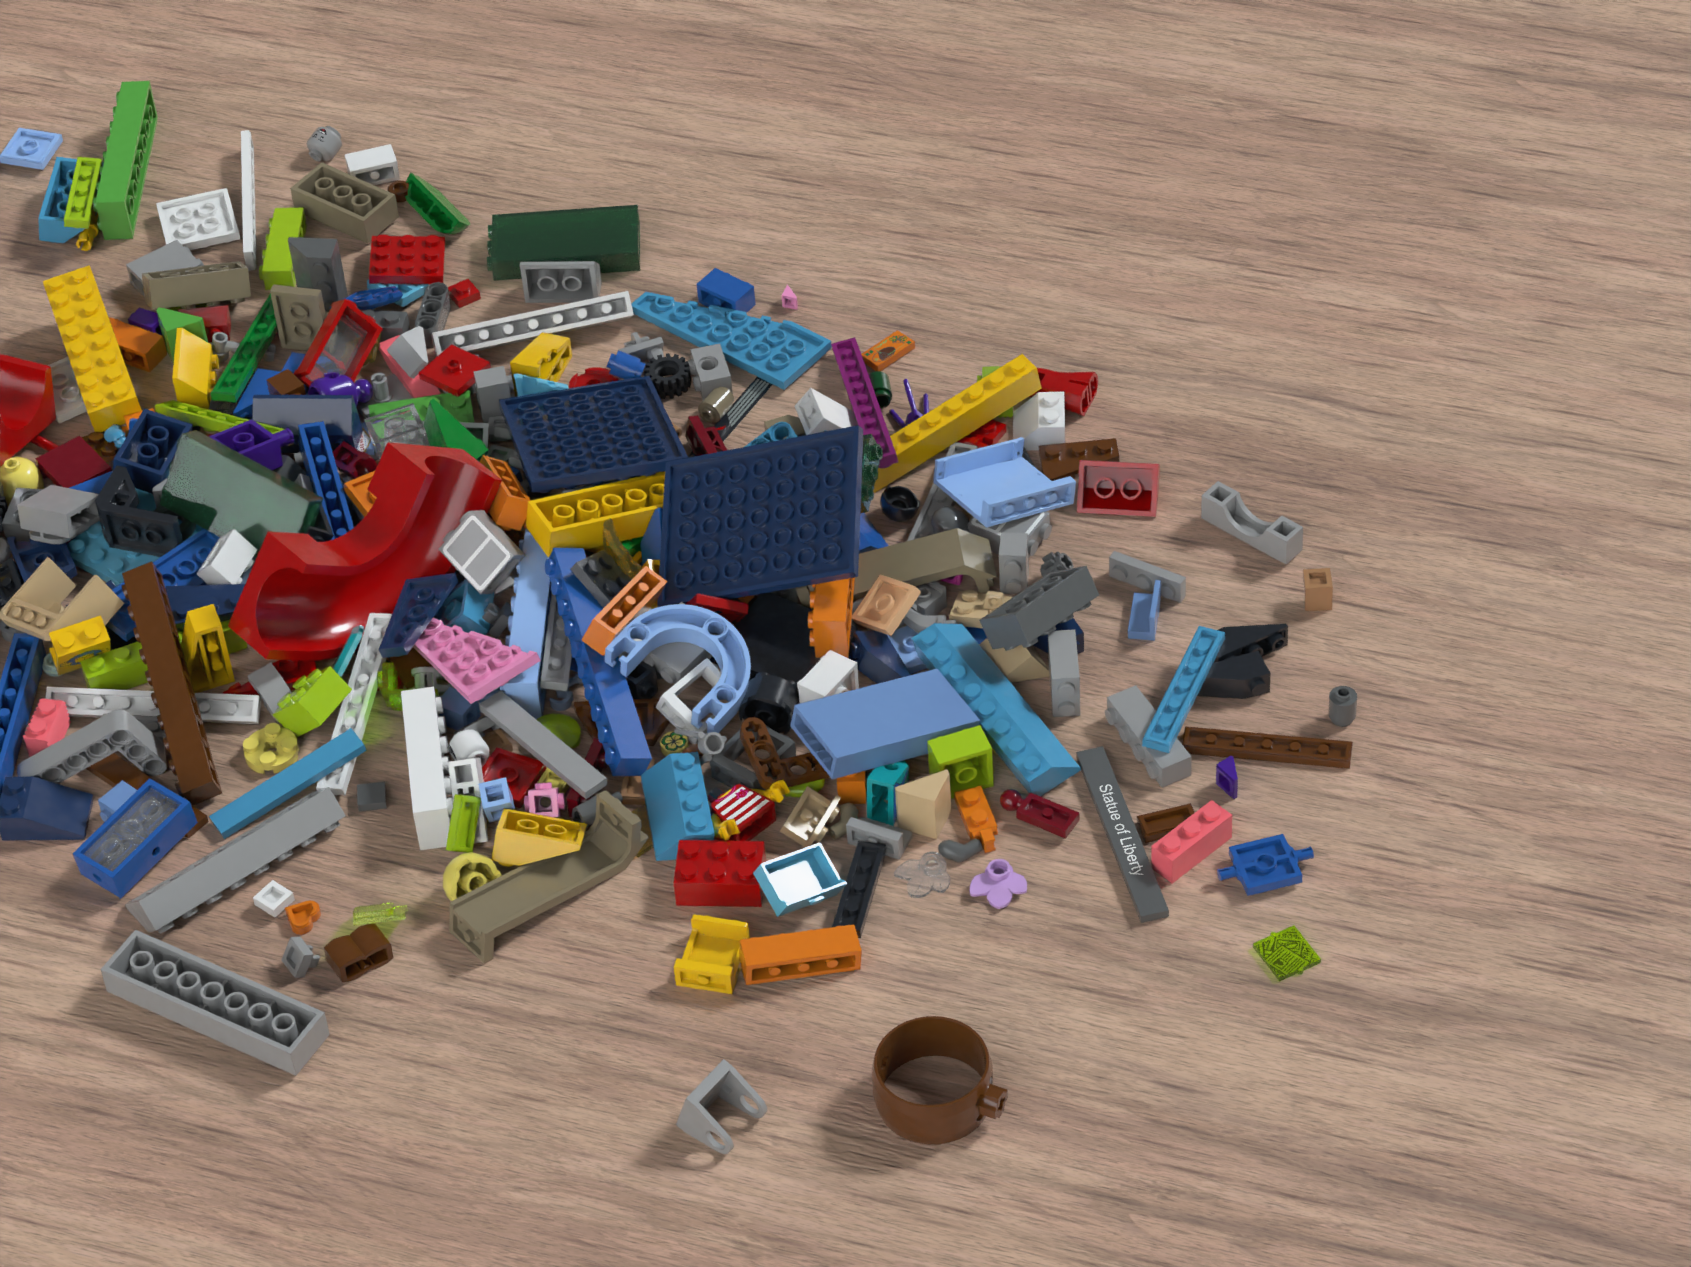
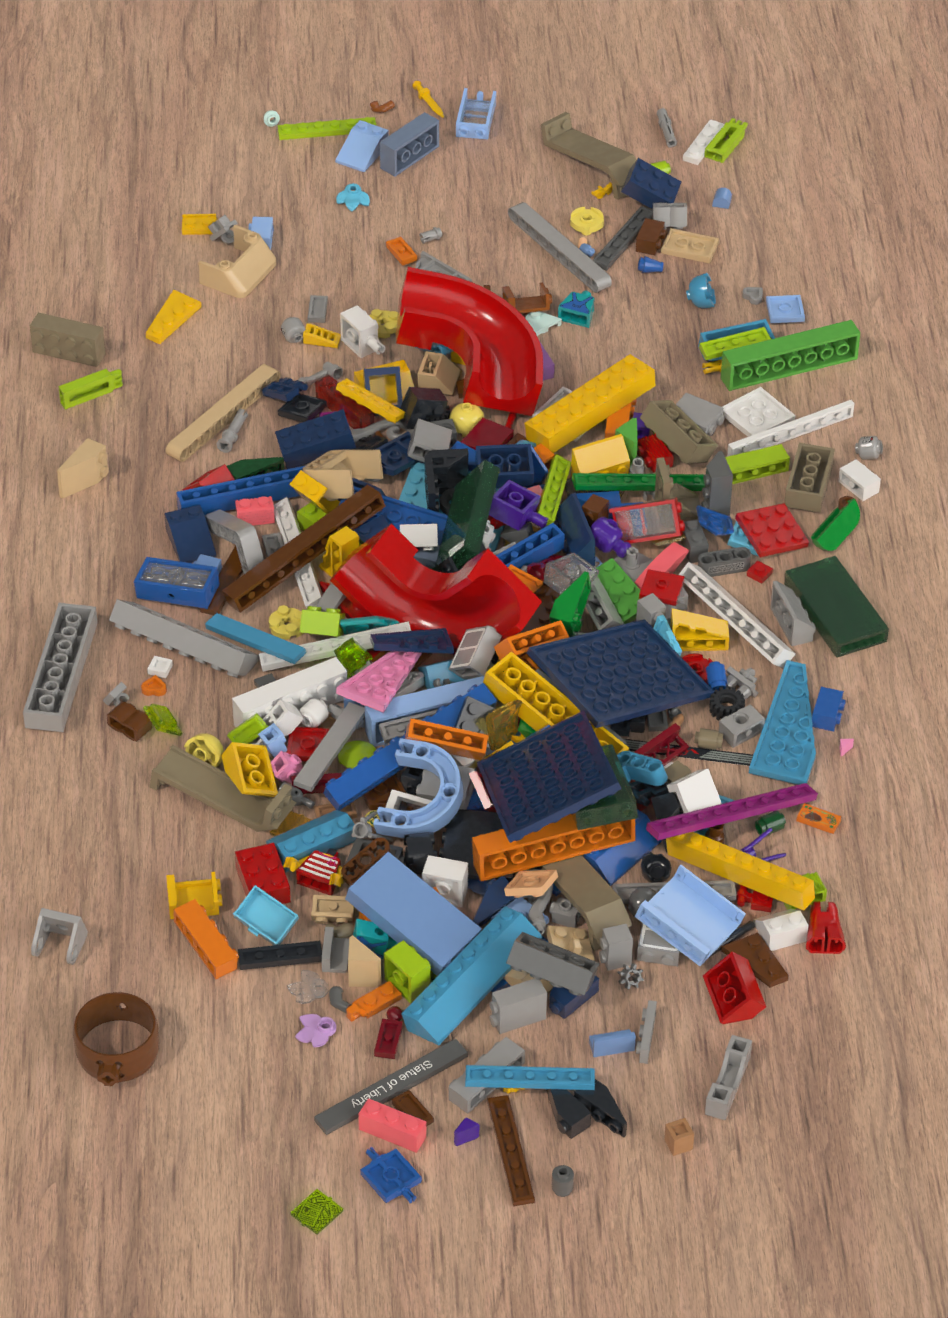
camera: 65 degrees right, 0 degrees up
light grey slope [387,326,428,379] -> none

